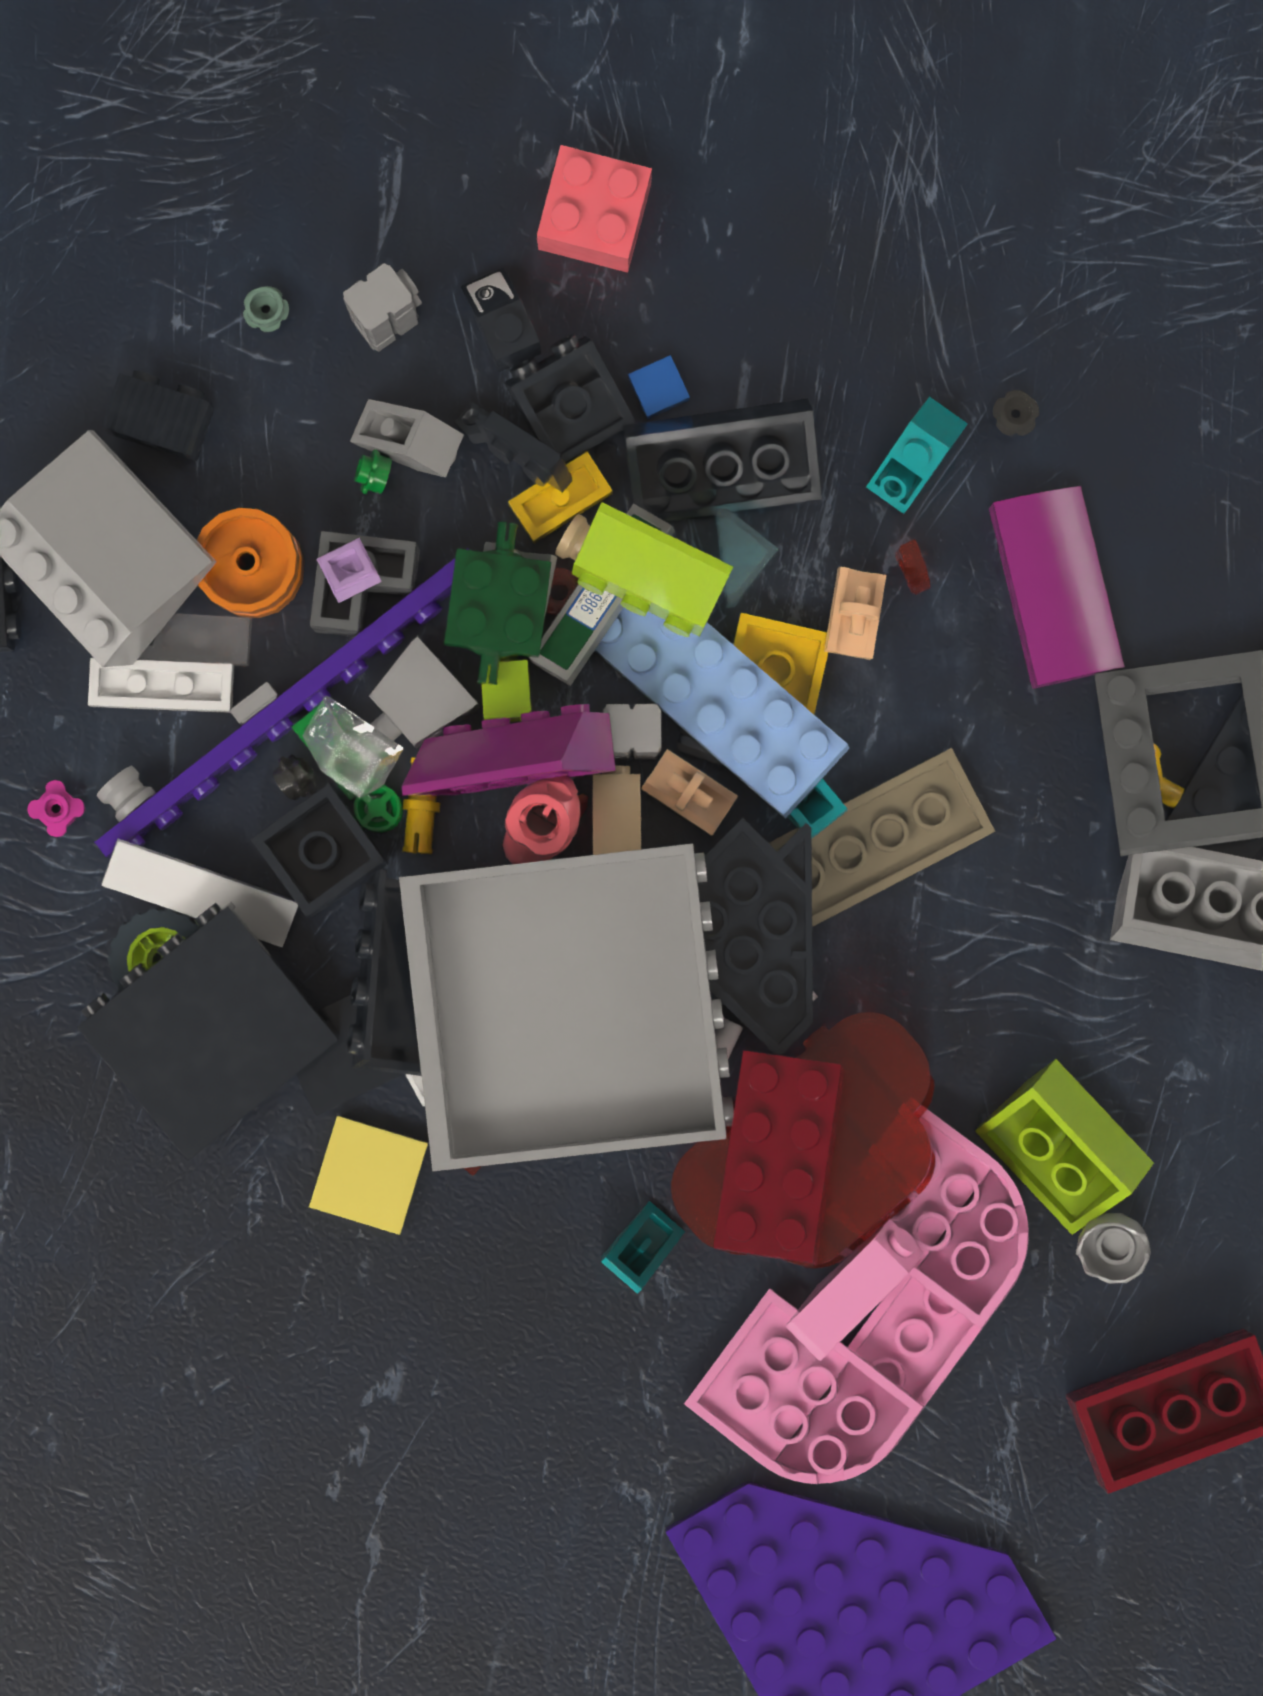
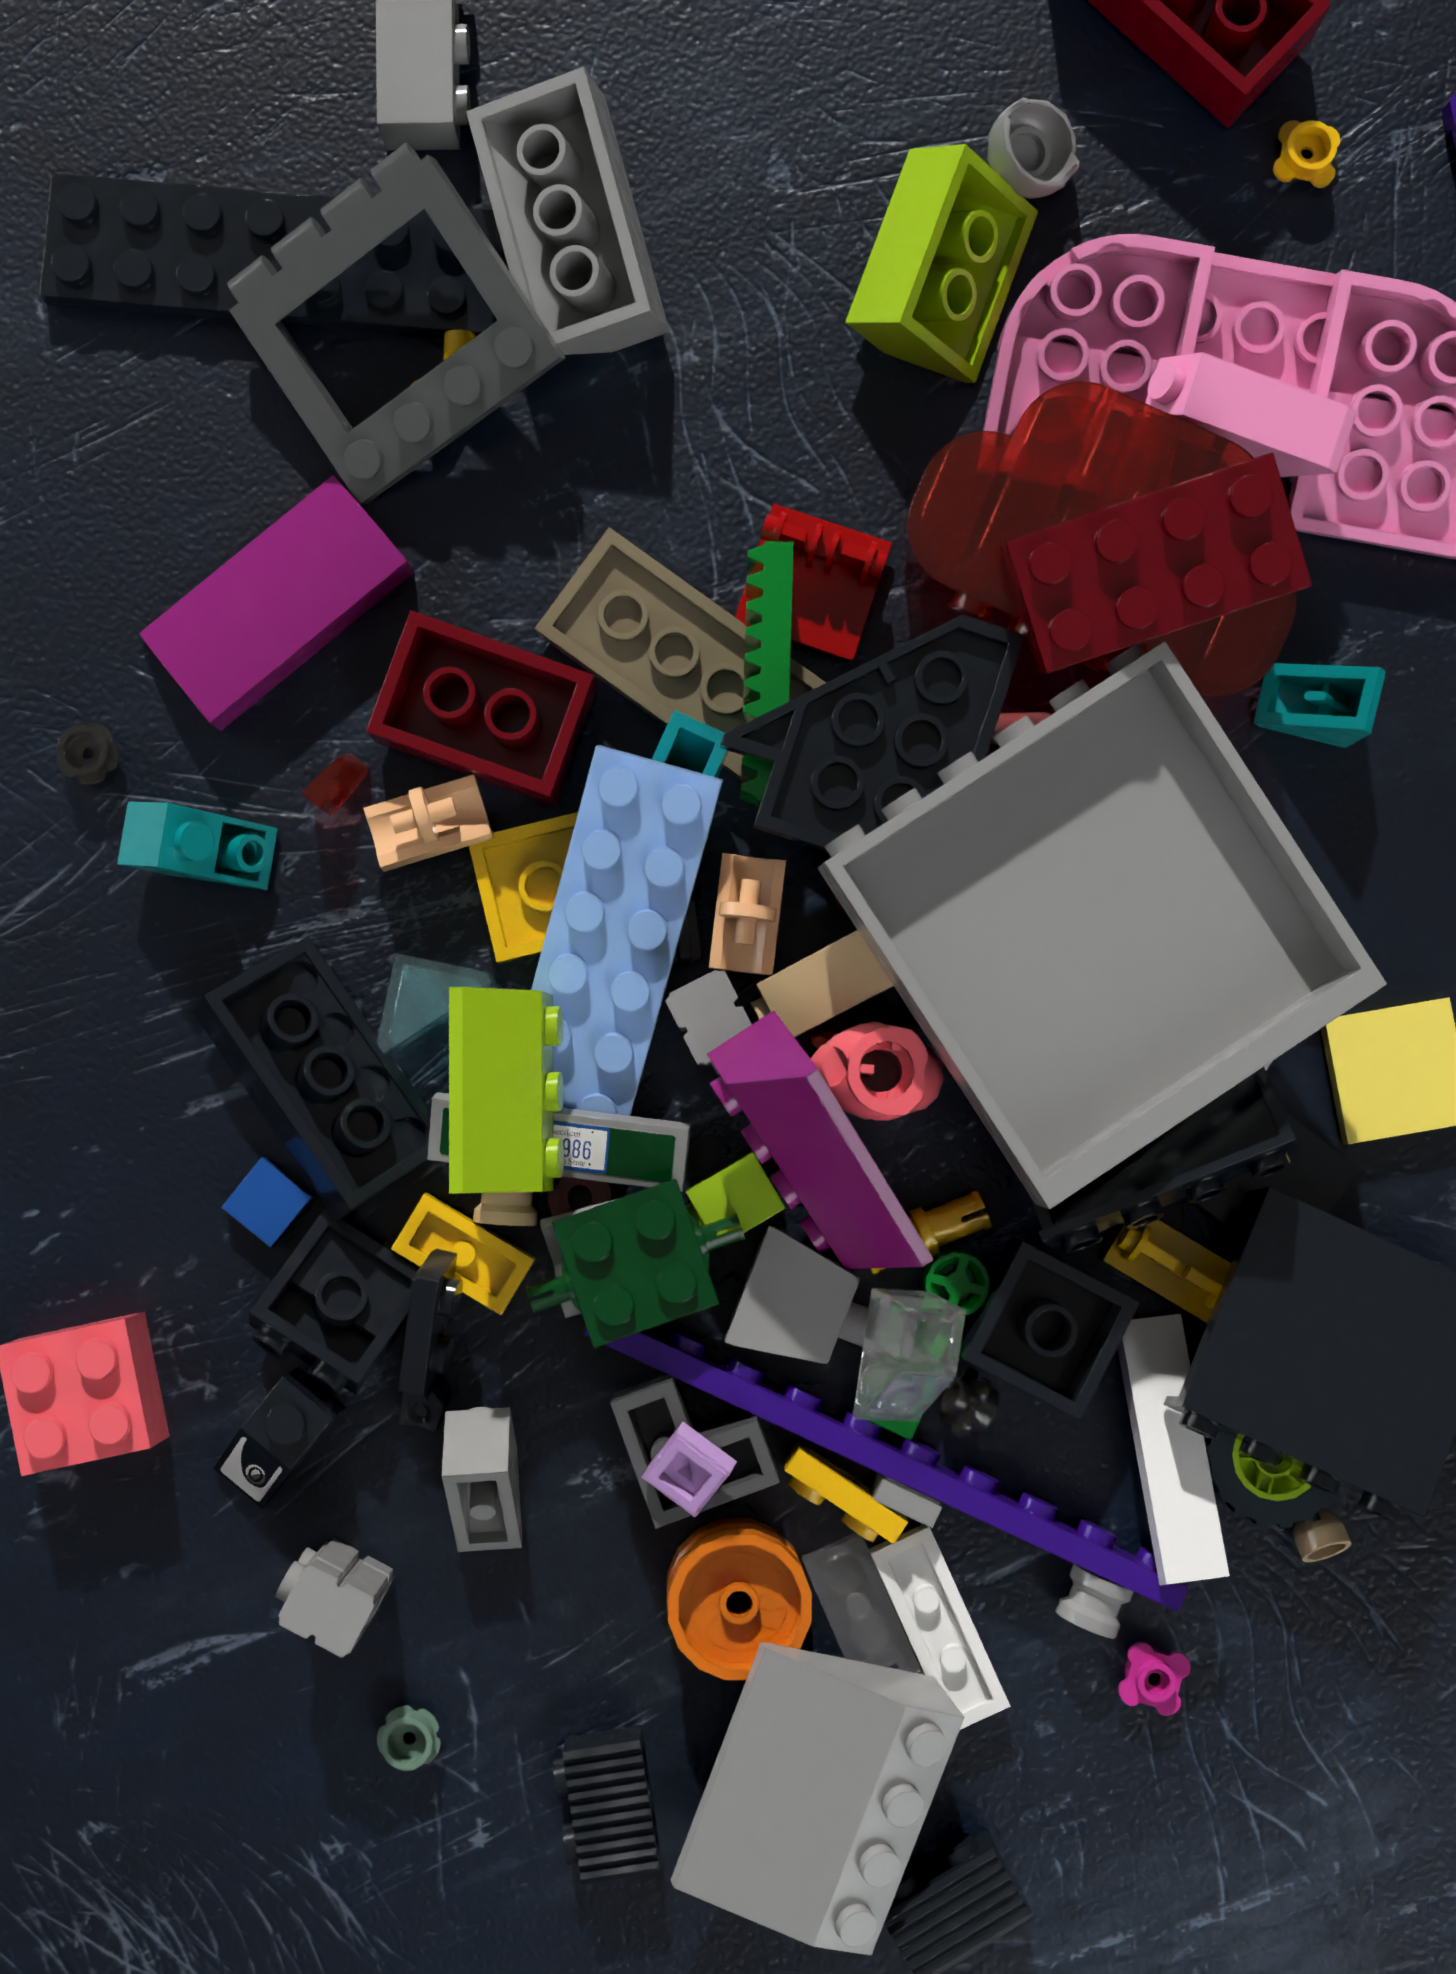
camera: 115 degrees left, 0 degrees up
green plate [354,449,392,495] -> none
none -> dark red brick [366,610,598,807]
none -> red hinge [735,503,892,662]
none -> green gear [740,541,794,809]
none -> yellow plate [784,1439,908,1545]
none -> yellow hinge [1102,1220,1231,1324]
none -> yellow plate [1273,120,1341,188]
none -> tan hinge [1293,1508,1351,1562]

